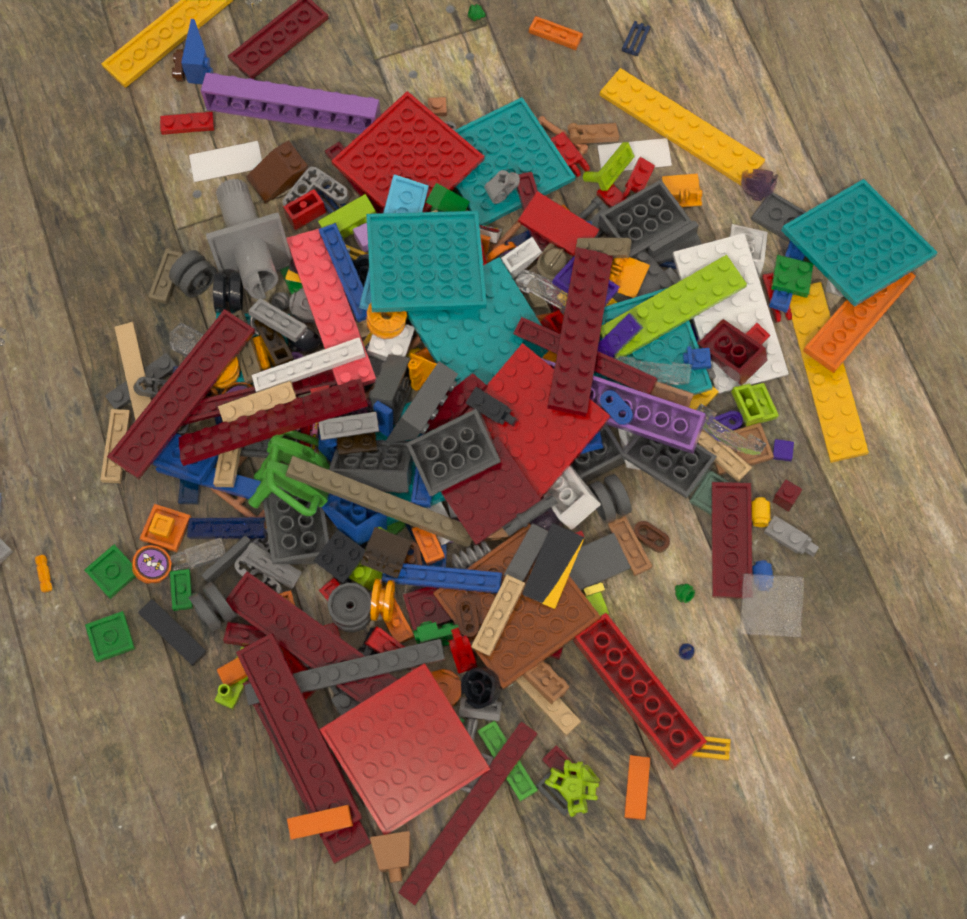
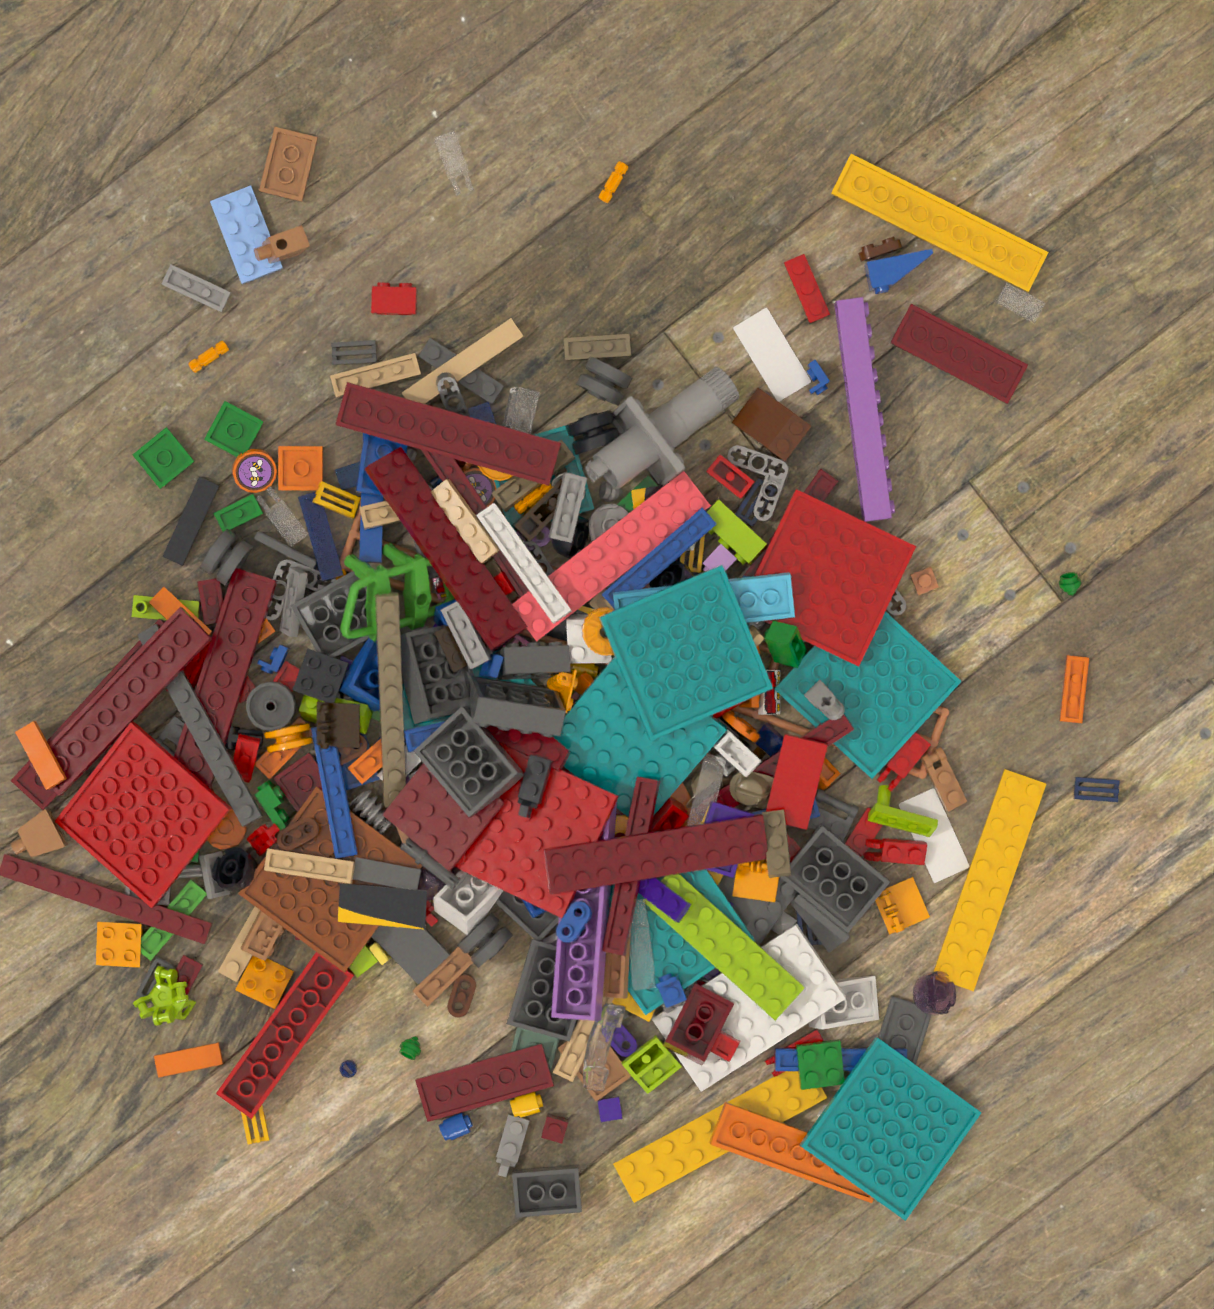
camera: 70 degrees right, 20 degrees up
light orange plate [148,513,175,538] -> none
clear plate [740,573,804,637] -> none
none -> light orange hinge [96,922,143,968]
none -> light orange hinge [235,956,294,1009]
none -> blue bracket [257,645,290,674]
none -> yellow tile [312,481,361,519]
none -> dark grey tile [331,340,377,365]
none -> red brick [371,282,417,316]
none -> dark grey brick [512,1165,582,1218]
none -> light orange axle [599,161,628,203]
none -> blue bracket [806,359,830,395]

